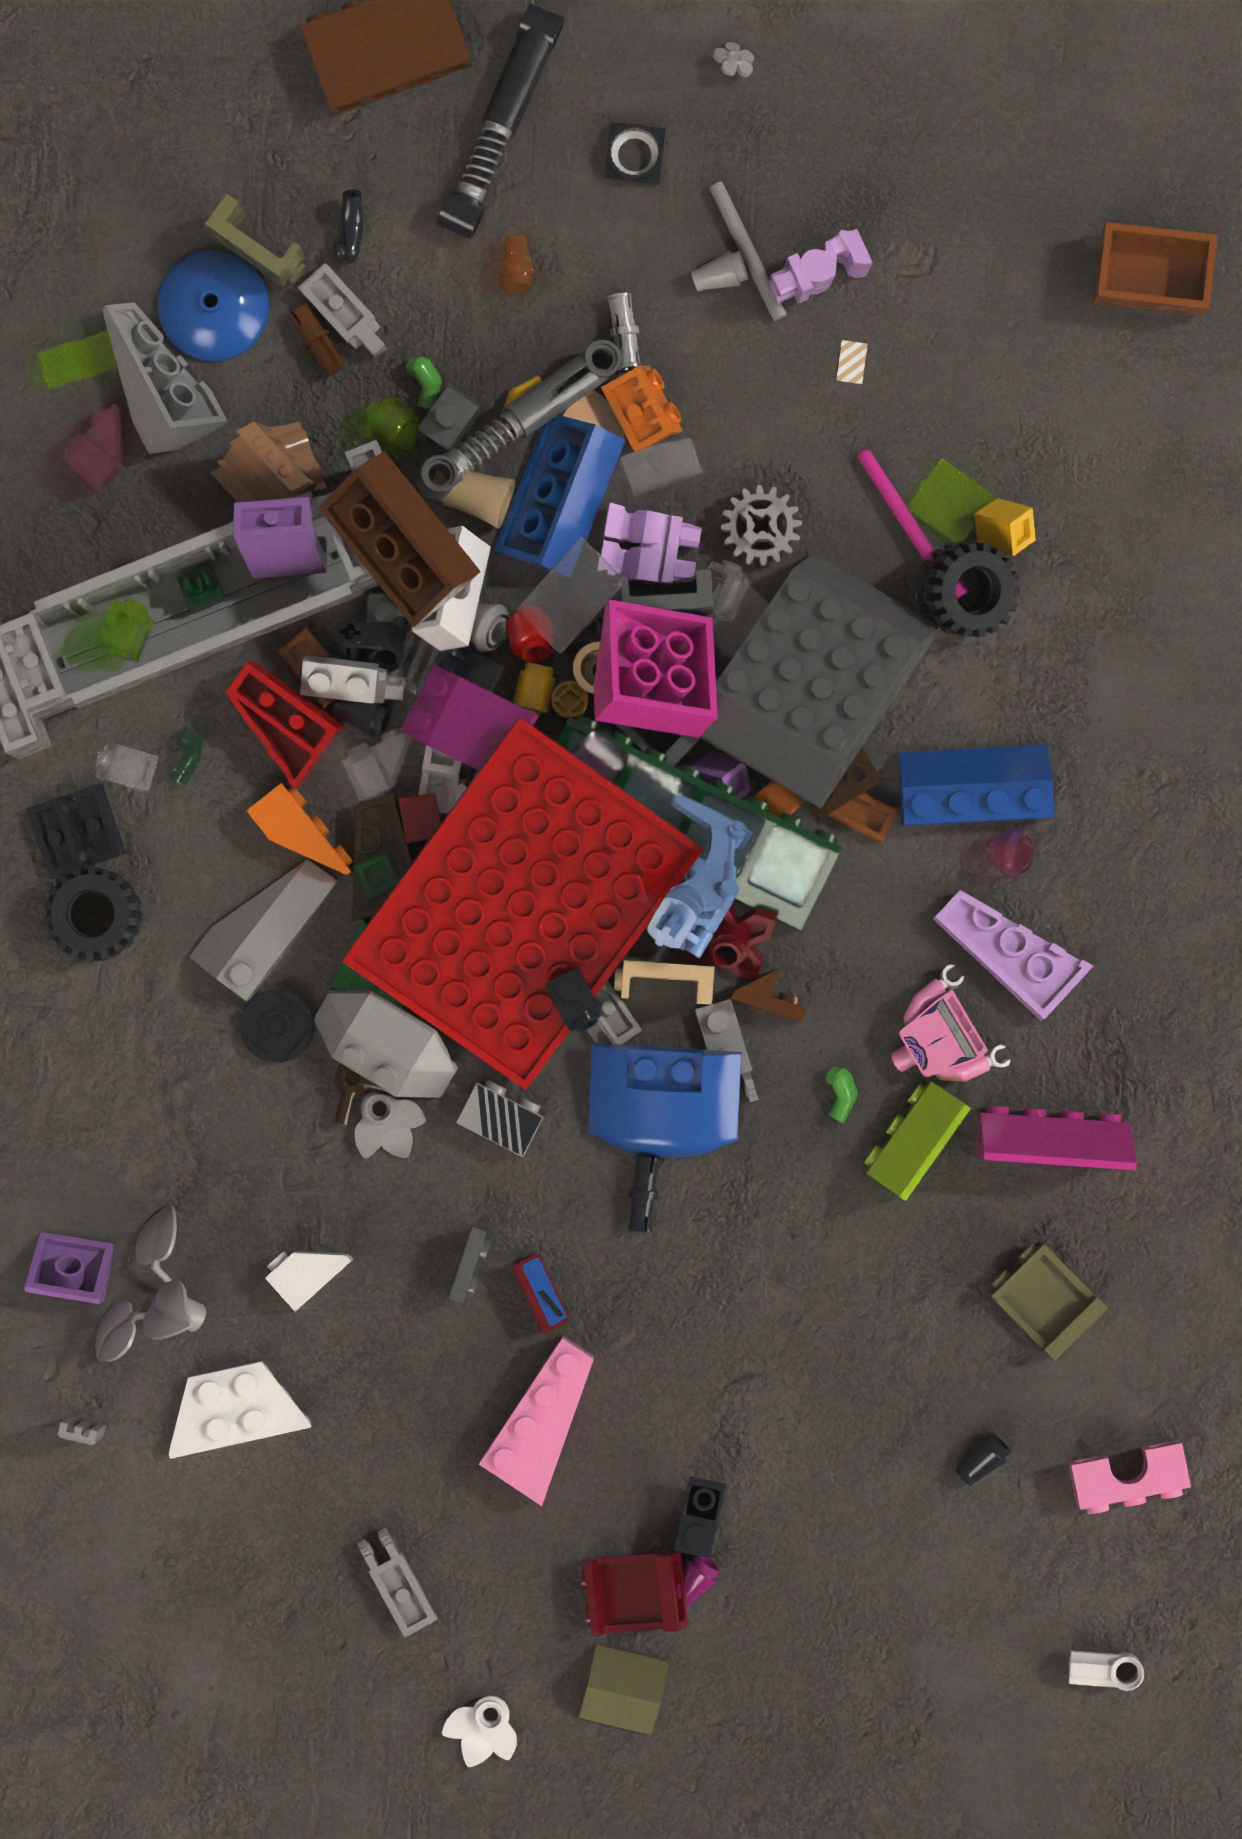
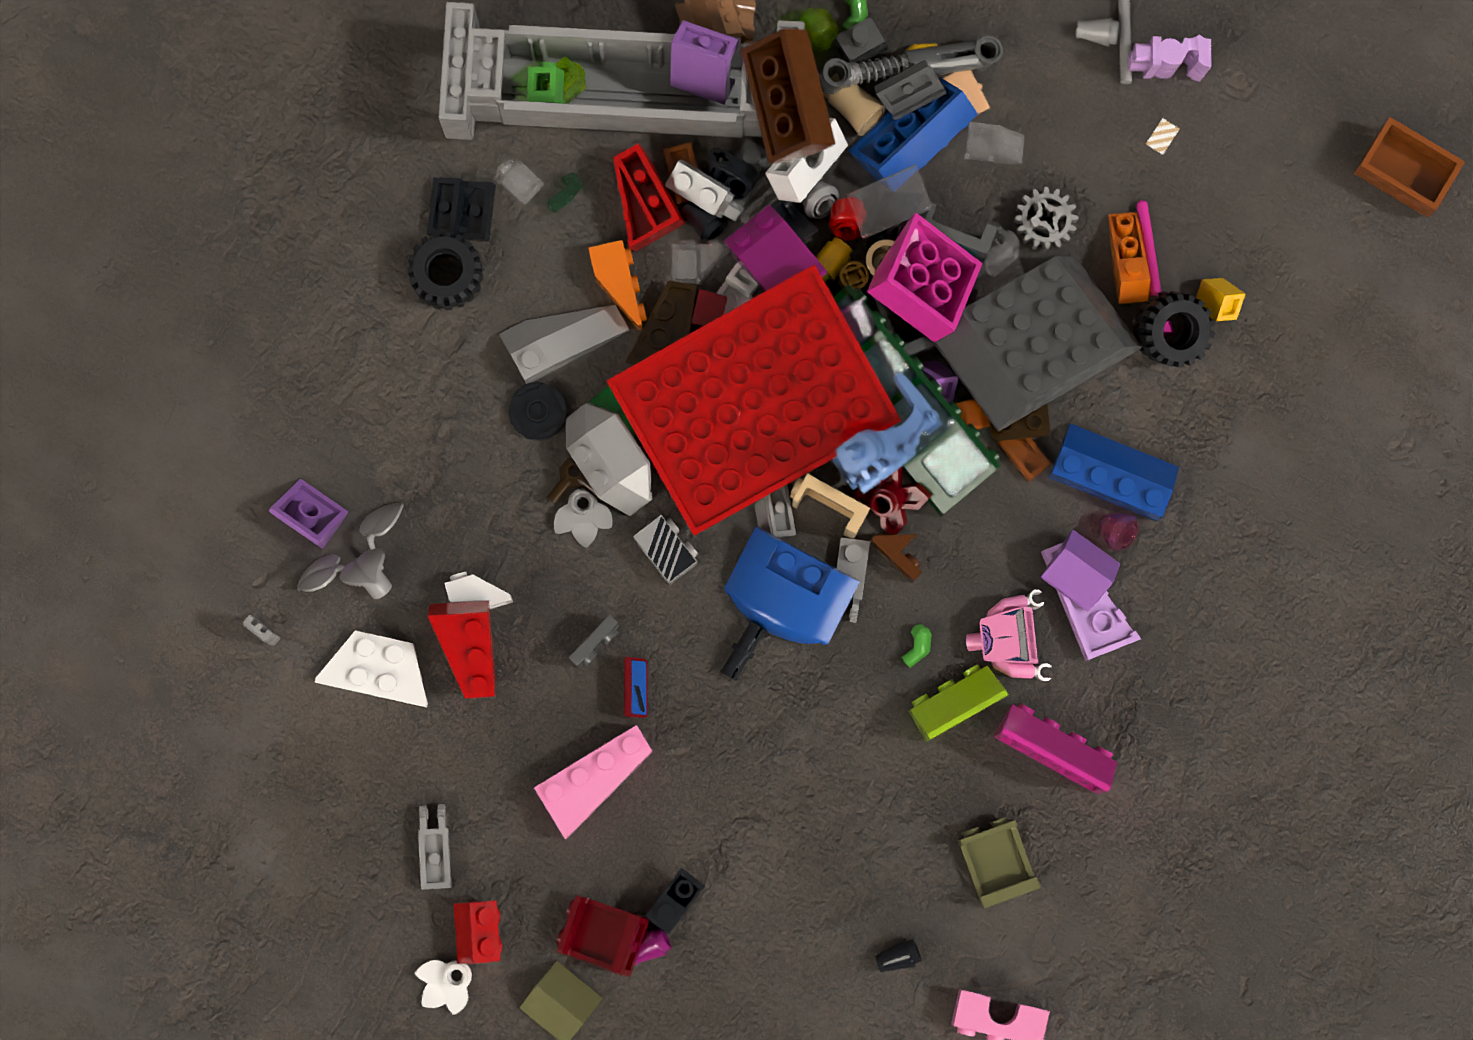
camera: 20 degrees right, 5 degrees down
dark green tile [176,563,226,614] -> none
dark green tile [353,851,400,901] -> none
black bracket [545,967,604,1031] -> none
lavender hips [597,503,702,587] -> none
orange bracket [601,366,682,453] -> none
light grey pin [607,293,641,371] -> none
clear neon green piece [907,458,995,543] -> none
none -> red wedge [427,600,496,698]
none -> red brick [454,901,502,964]
none -> bright green brick [527,62,565,104]
none -> dark grey plate [874,59,946,120]
none -> medium lavender slope [1040,530,1120,612]
none -> orange slope [1108,212,1150,304]

